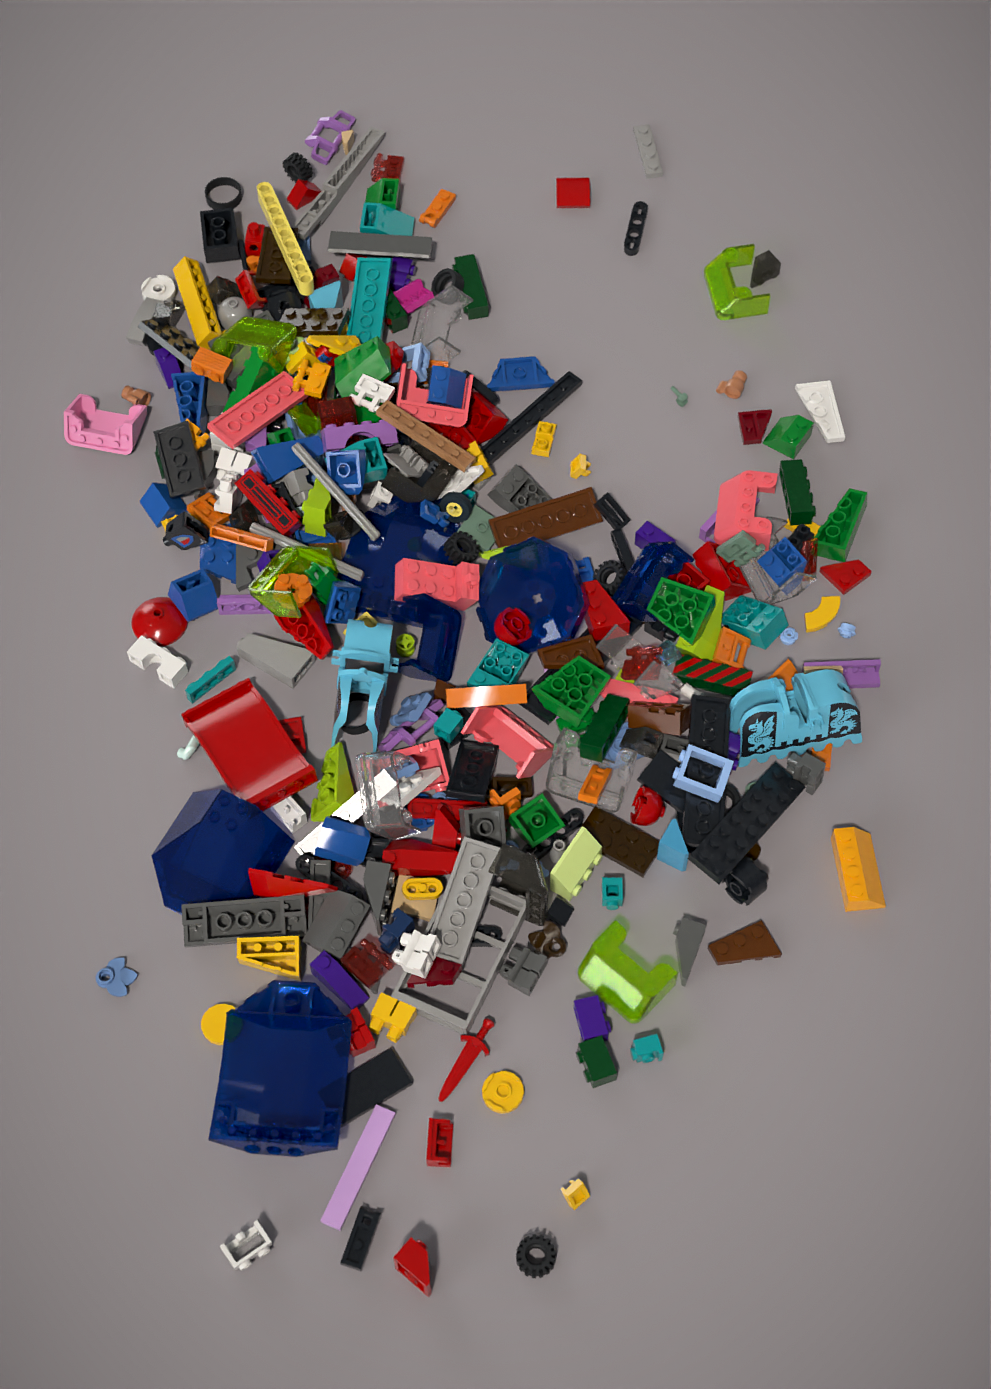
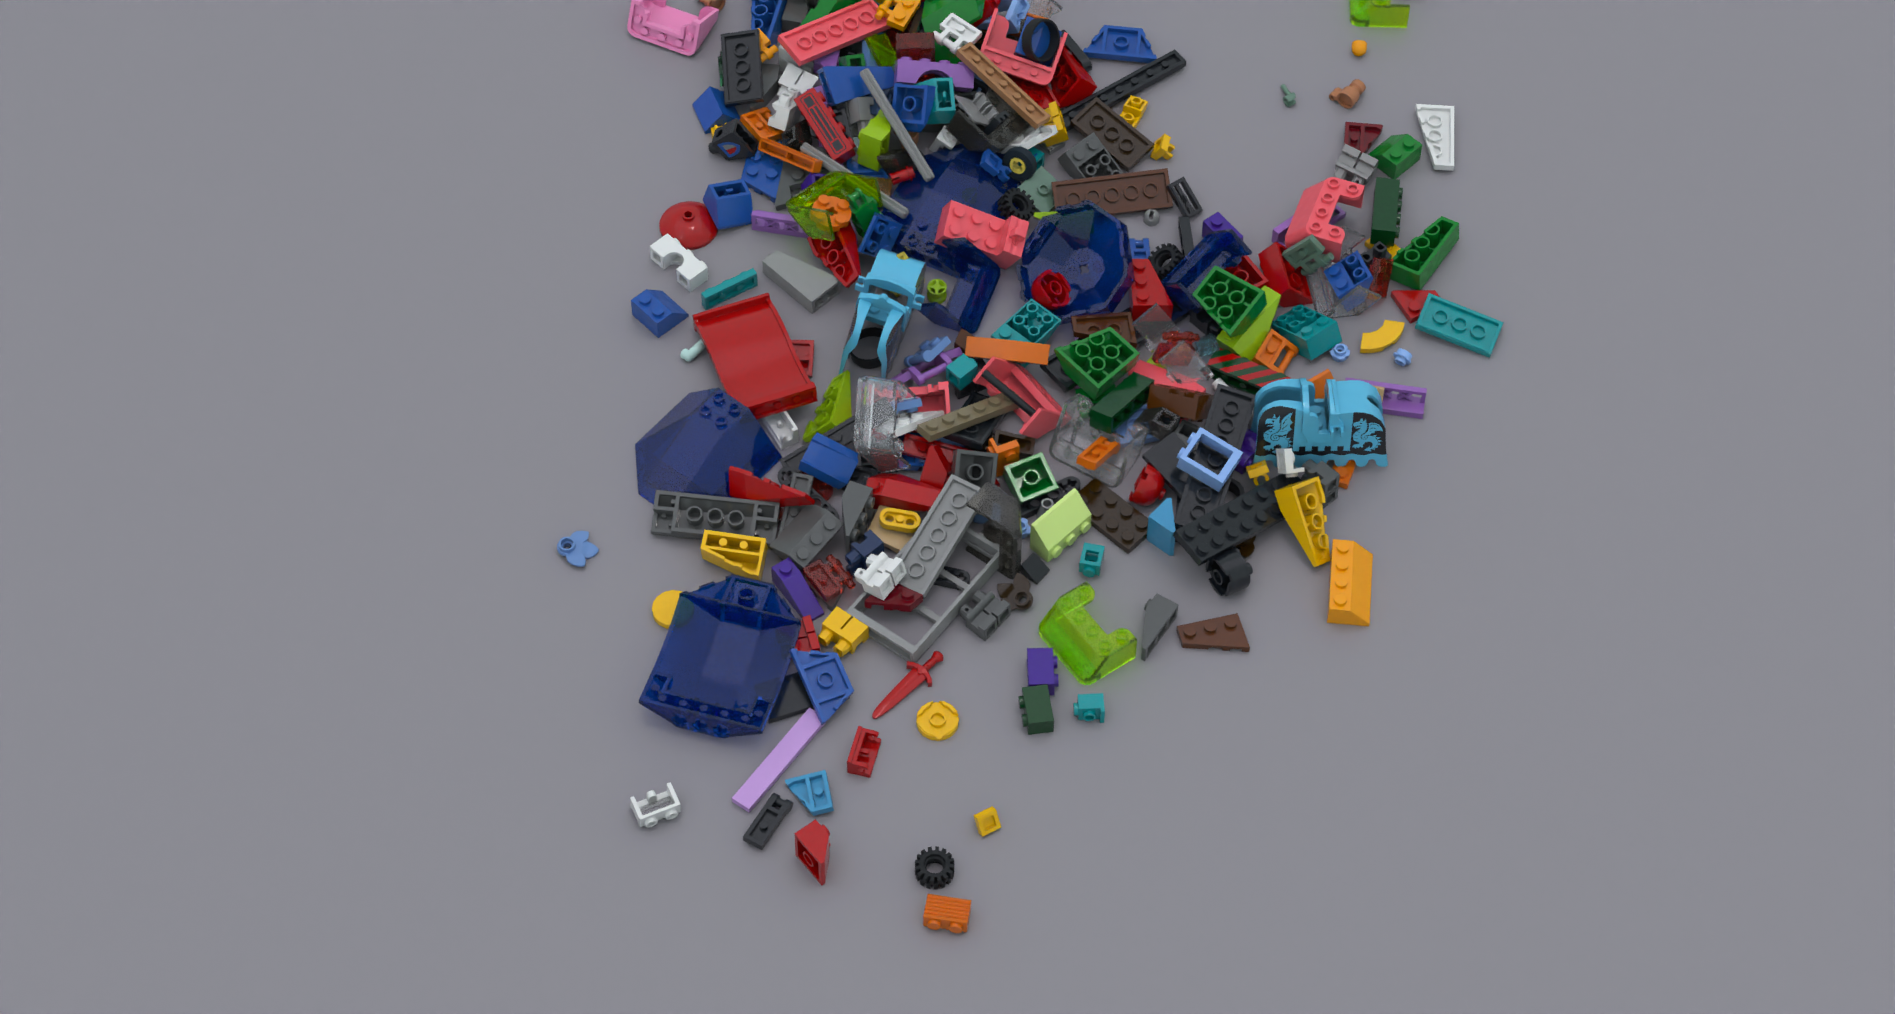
camera: 10 degrees right, 5 degrees down
none -> blue slope [631,289,689,338]
none -> dark azure wing [785,770,834,816]
none -> blue wing [790,648,854,725]
none -> red pin [889,166,915,186]
none -> dark tan plate [917,391,1021,442]
none -> orange brick [923,894,972,933]
none -> black bar [981,369,1036,417]
none -> black tyre [1022,18,1060,62]
none -> dark brown plate [1070,97,1154,172]
none -> light grey hinge [1144,209,1160,226]
none -> yellow tile [1246,460,1269,486]
none -> yellow wedge [1274,476,1330,567]
none -> white bracket [1276,448,1305,477]
none -> light grey hips [1333,144,1378,185]
none -> light orange hinge [1352,40,1367,56]
none -> teal tile [1415,293,1504,358]

